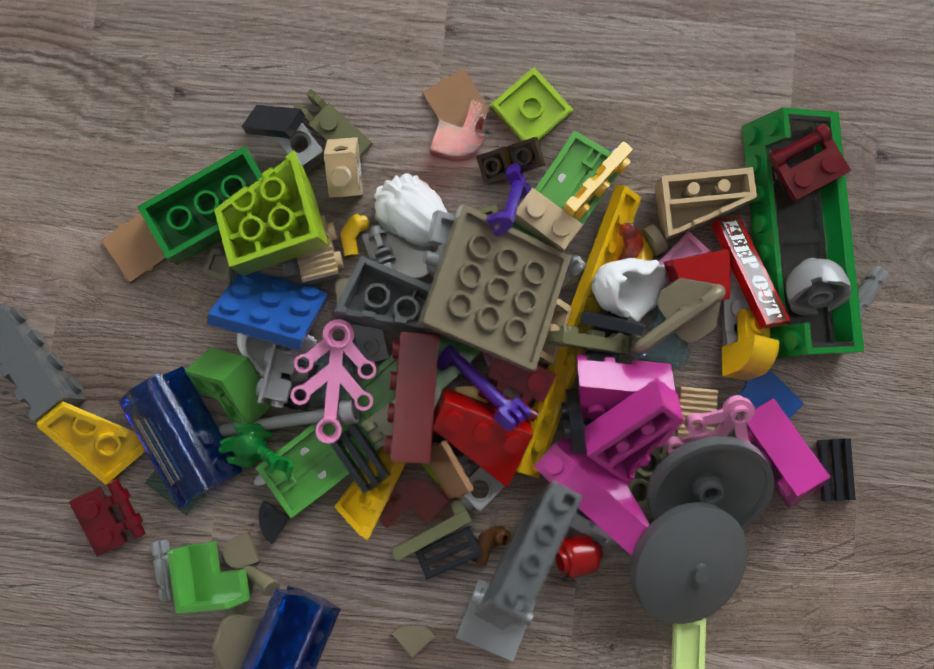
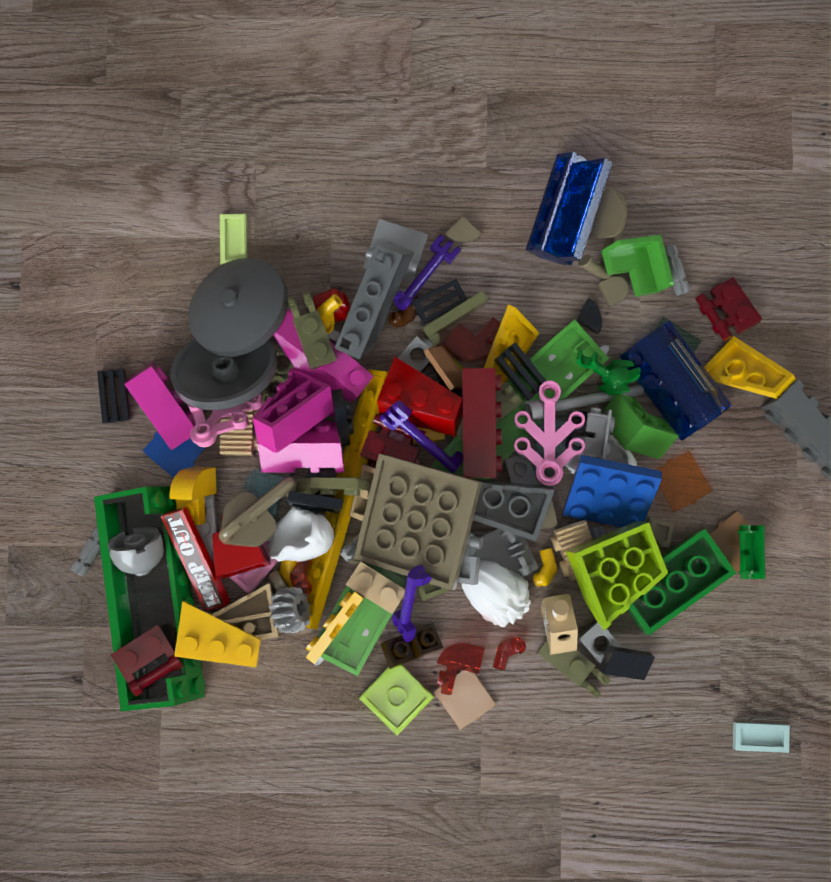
camera: 175 degrees right, 0 degrees up
none -> yellow wing [174,601,261,667]
none -> light grey gear [269,587,312,633]
none -> olive hinge [287,292,336,370]
none -> yellow arm [317,294,342,334]
none -> dark purple hinge [394,234,462,310]
none -> clear red arm [492,637,526,671]
none -> clear orange piece [656,451,712,512]
none -> light aqua tile [733,722,790,753]
none -> green hinge [738,525,766,579]

